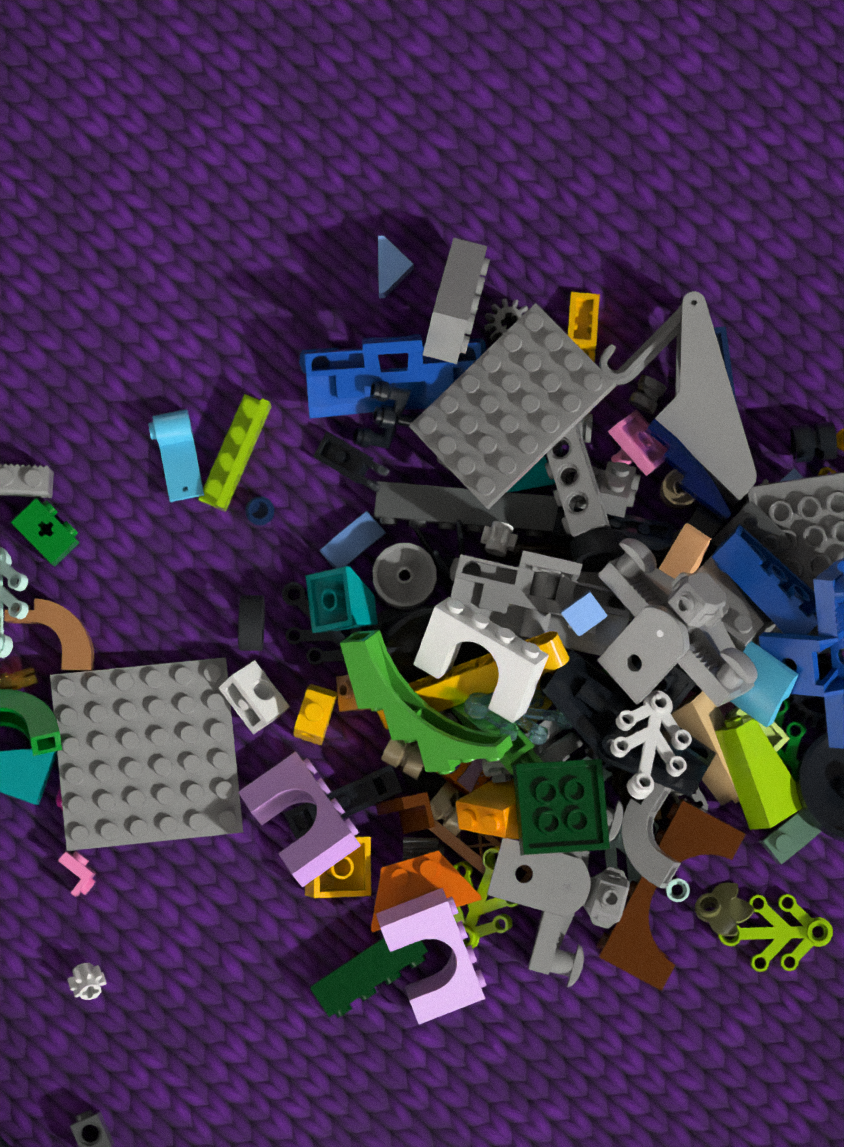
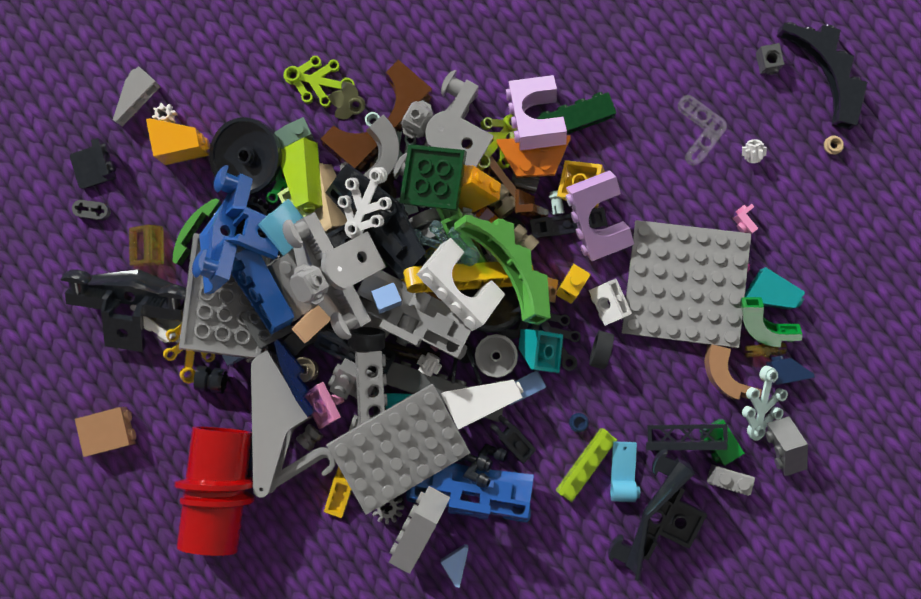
camera: 165 degrees left, 0 degrees up
none -> red piece [174,426,255,556]
none -> white slope [441,380,524,429]
none -> light aqua pin [548,190,565,215]
none -> black piece [608,449,707,581]
none -> black fence [646,424,729,450]
none -> clear beam [678,95,727,166]

